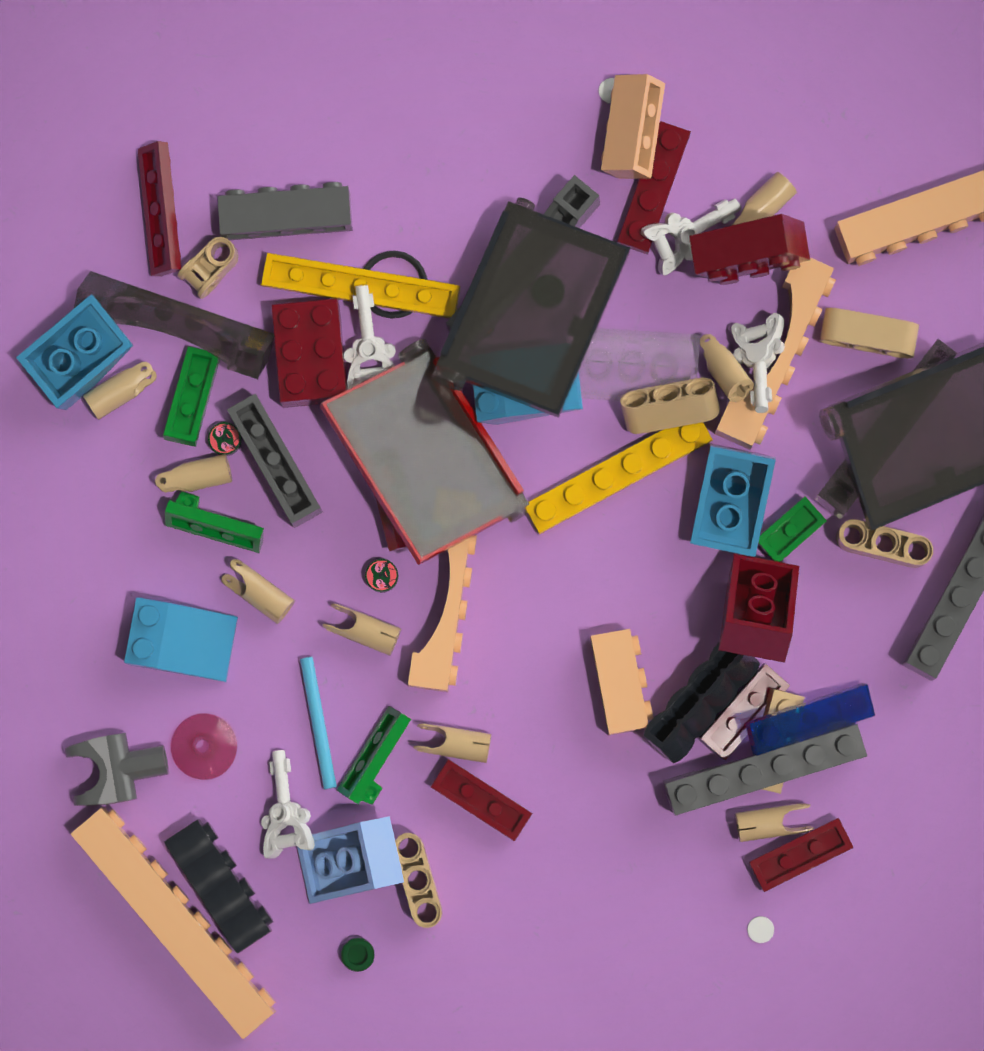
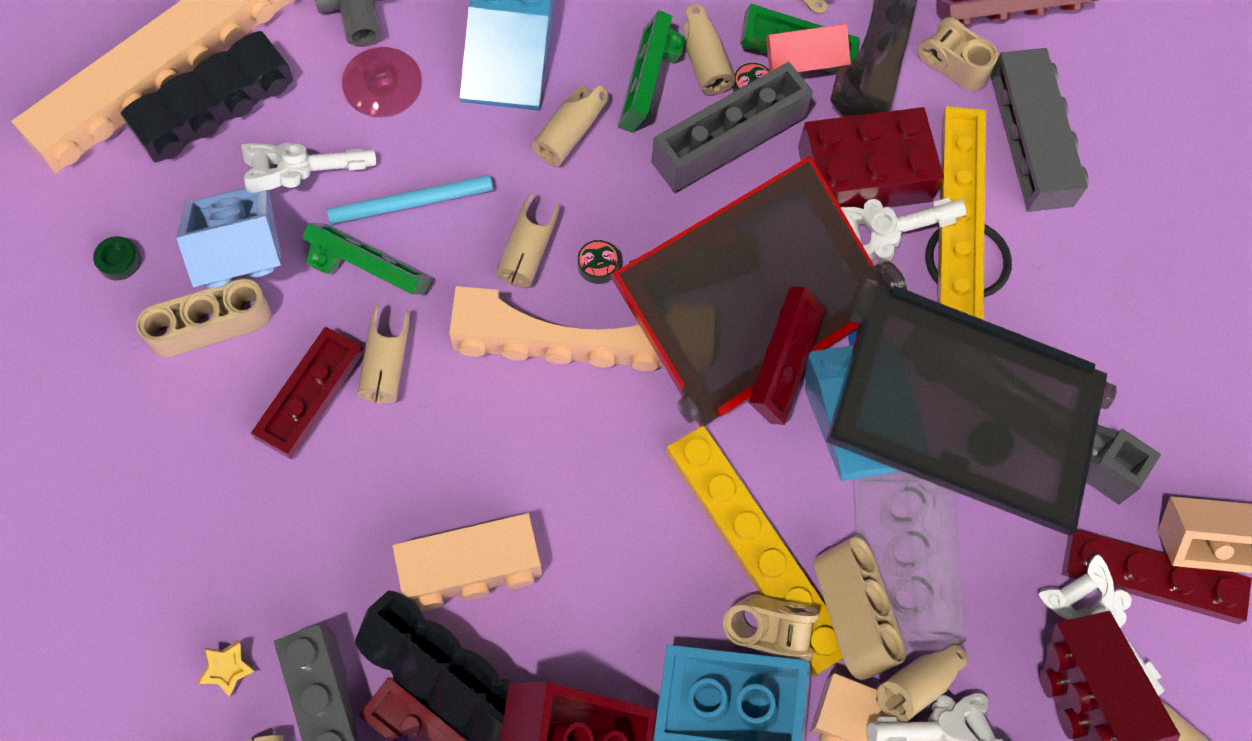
camera: 75 degrees right, 15 degrees down
none -> yellow piece [197,640,255,697]
none -> tan piece [723,594,819,661]
none -> dark red plate [748,286,825,425]
none -> coral tile [766,24,851,72]

